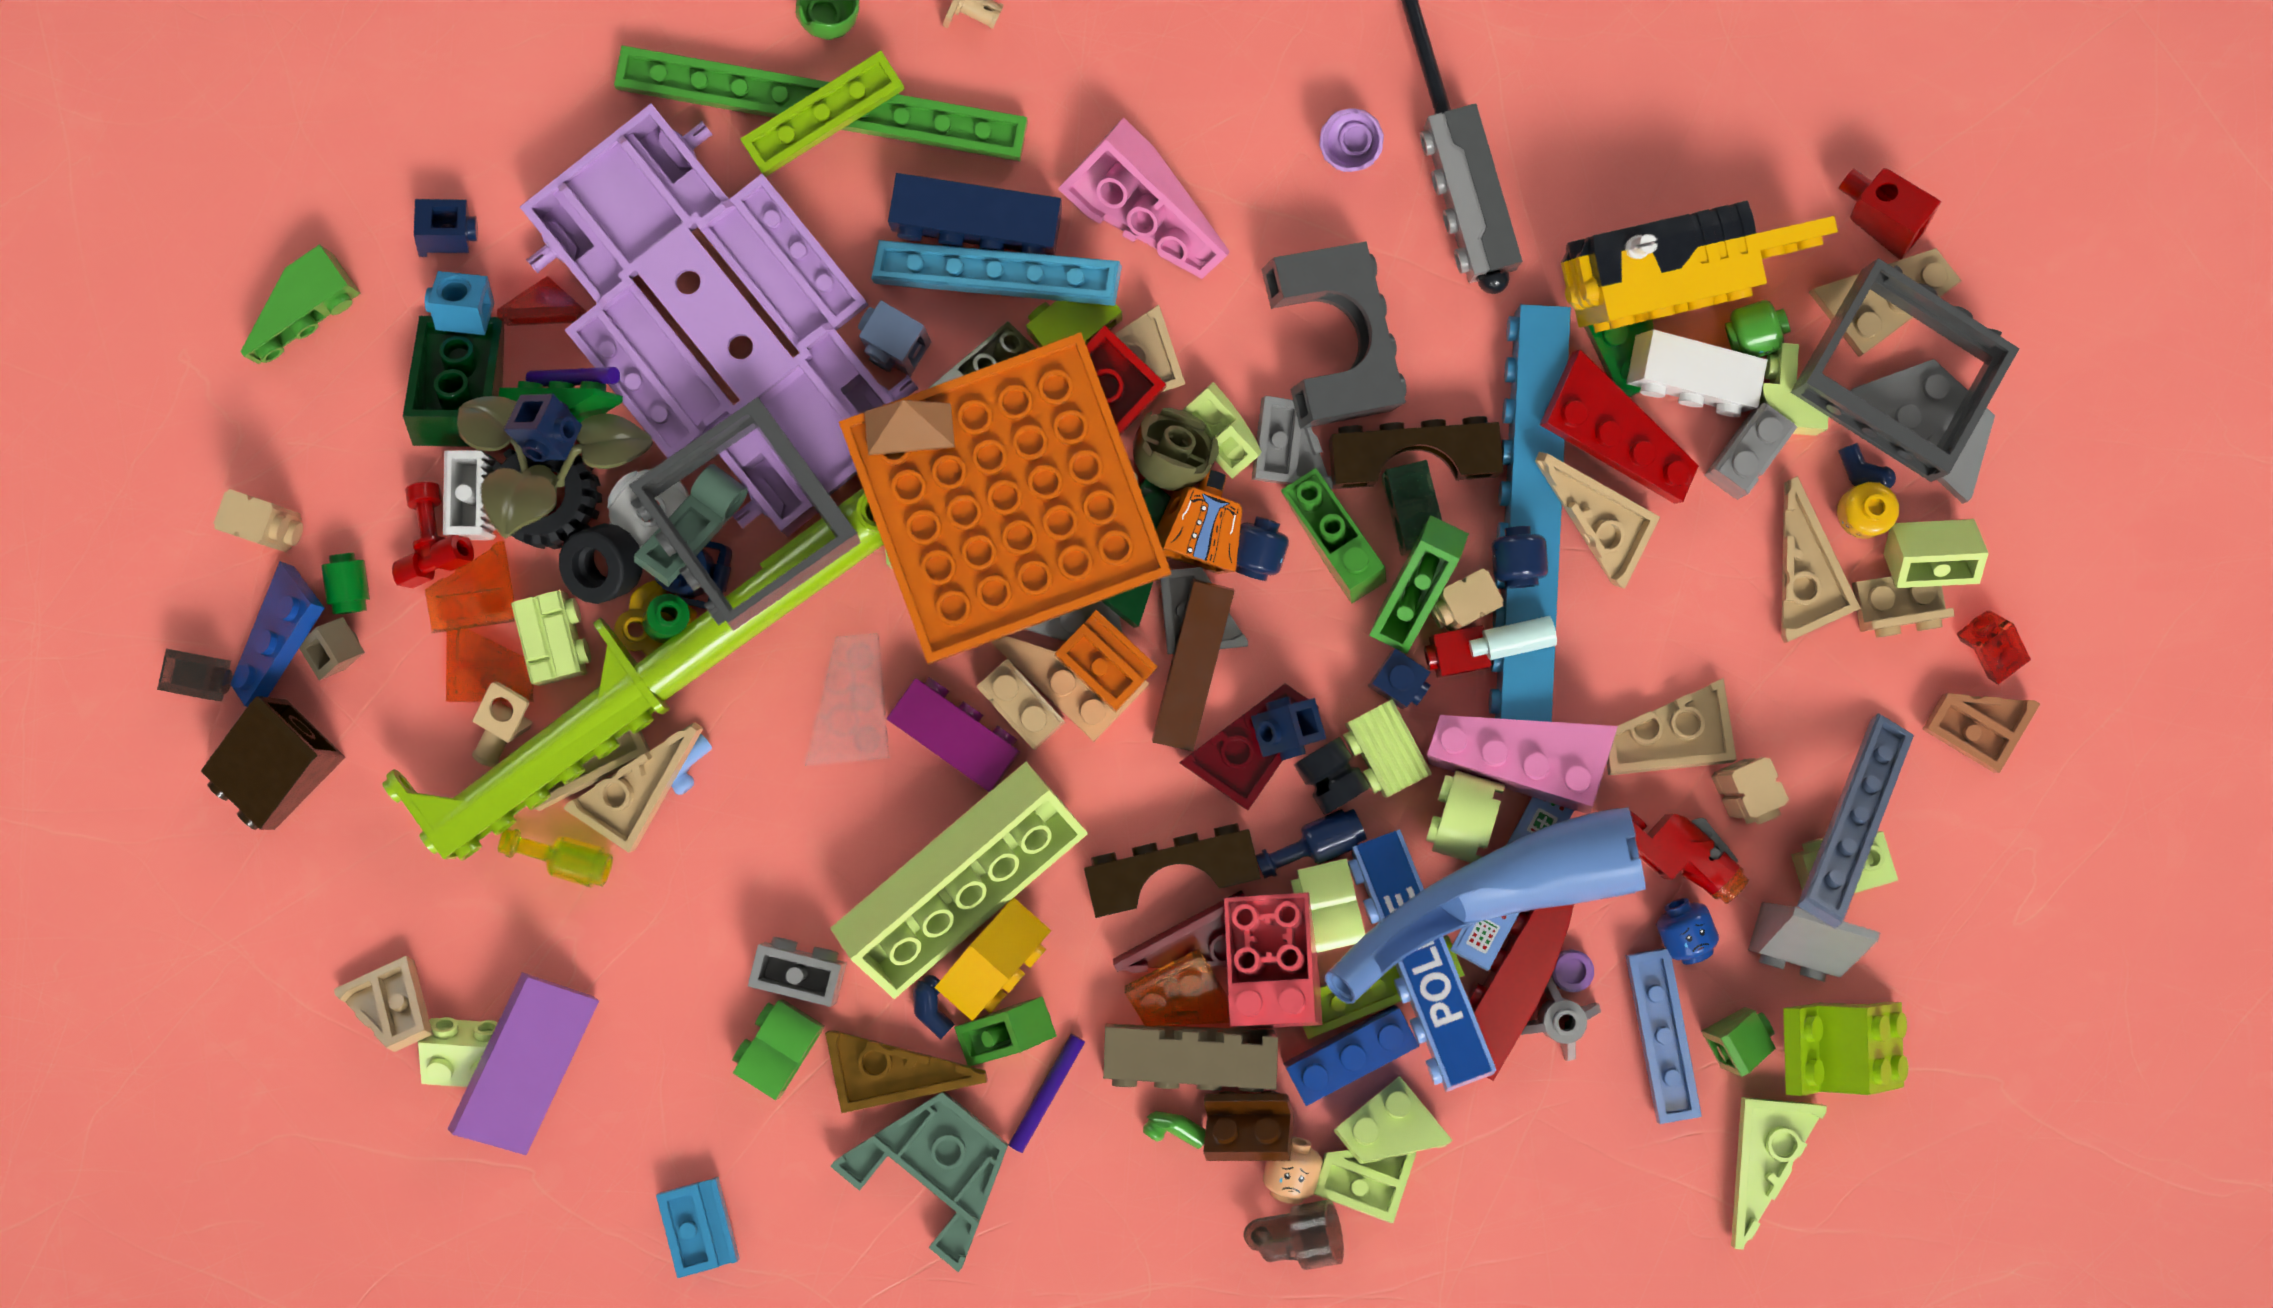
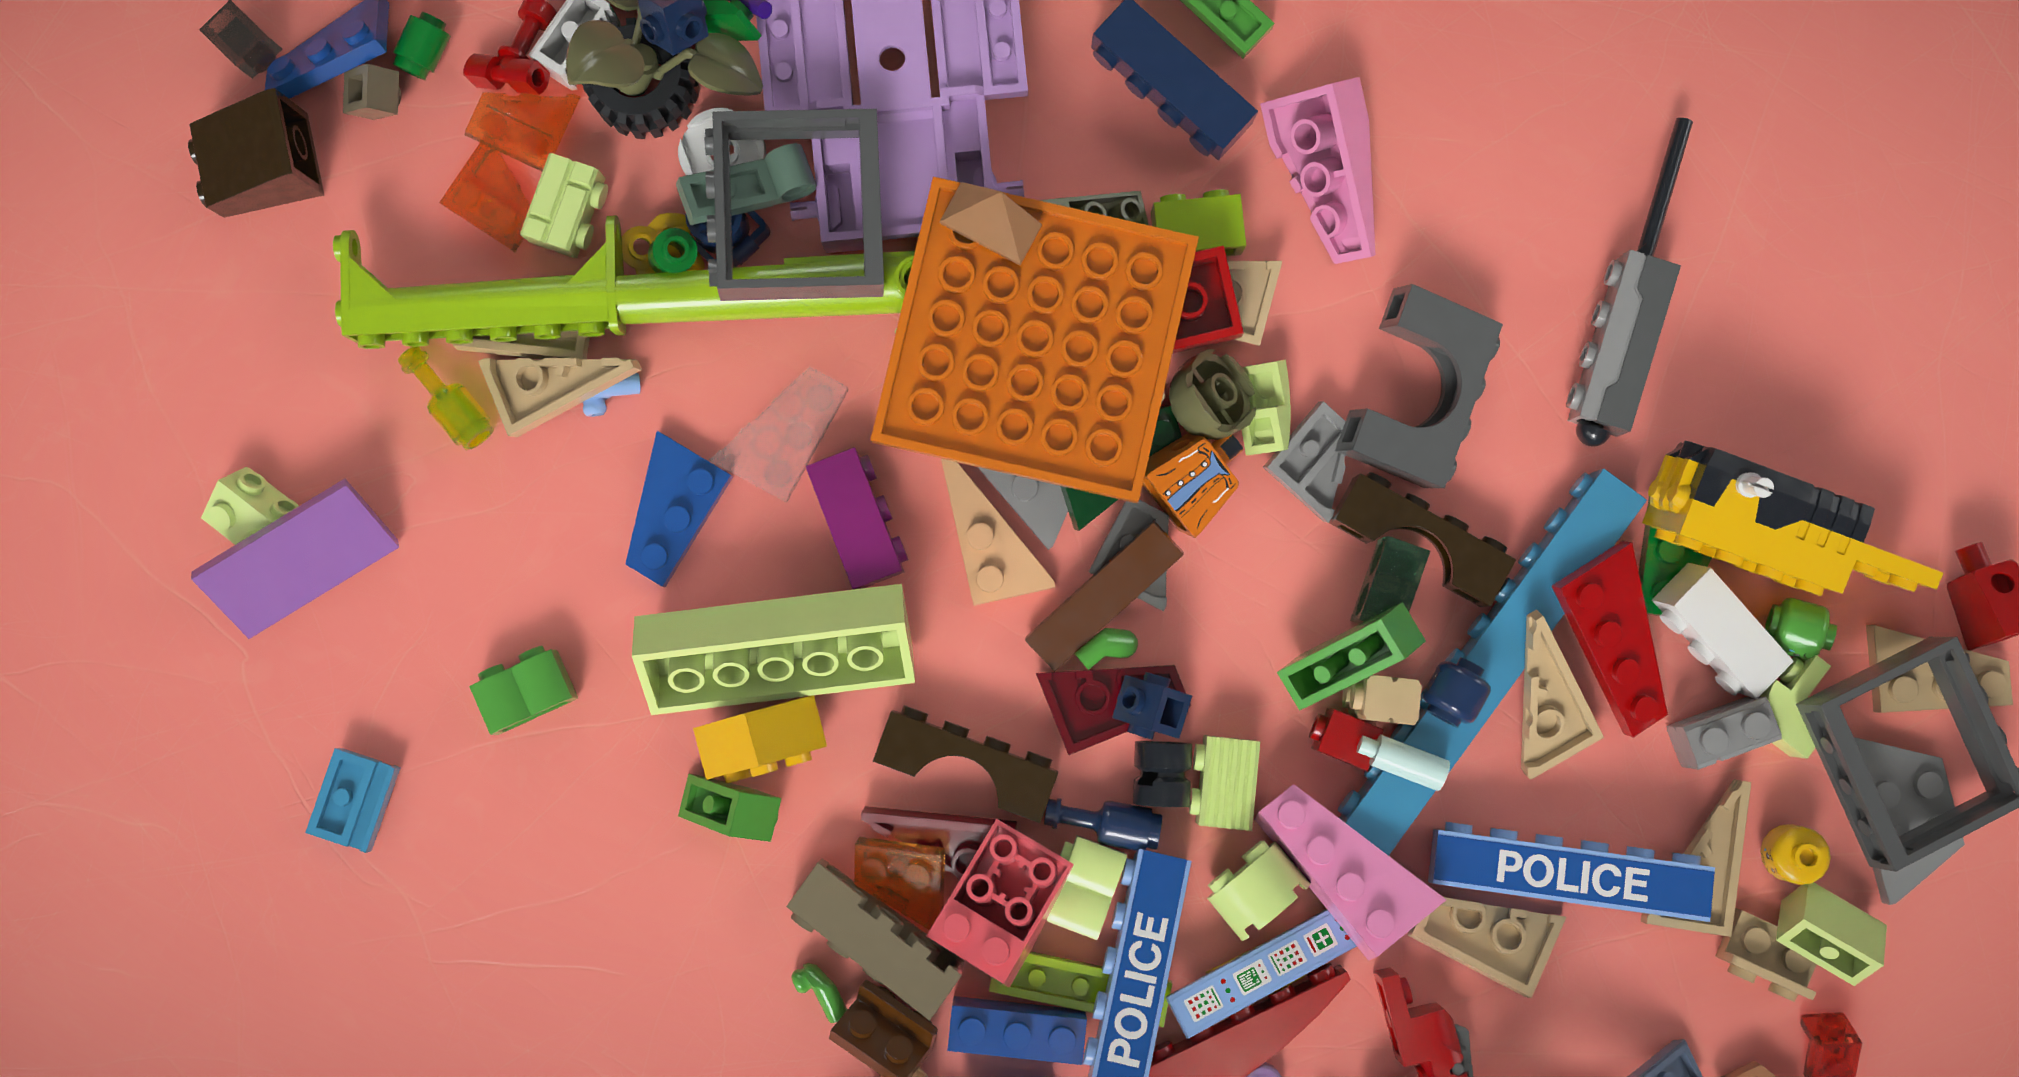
camera: 35 degrees right, 0 degrees up
tan wing [334,956,433,1052] -> none
tan bracket [472,681,533,767] -> none
black tyre [559,523,643,604] -> none
light grey brick [748,937,847,1007] -> none
pearl gold wing [825,1030,988,1113] -> none
sand green wing [830,1092,1008,1272] -> none
sand blue brick [858,300,931,377] -> none
medium azure tile [871,240,1122,306] -> none
dark blue arm [913,975,955,1040] -> none
tan brick [976,658,1066,750] -> none
dark purple bar [1008,1034,1085,1153] -> none
orange plate [1054,610,1158,713] -> none
dark blue head [1235,516,1289,581] -> none
bright green slope [1281,468,1387,604] -> none
lavender hair [1319,108,1384,172] -> none
medium blue brick [1325,807,1646,1004] -> none
dark blue brick [1368,649,1431,709] -> none
tan brick [1711,757,1789,824] -> none
dark blue arm [1838,443,1896,488] -> none
none -> blue wing [625,431,733,587]
none -> bright green arm [1074,628,1138,670]
none -> blue brick [1428,822,1715,922]

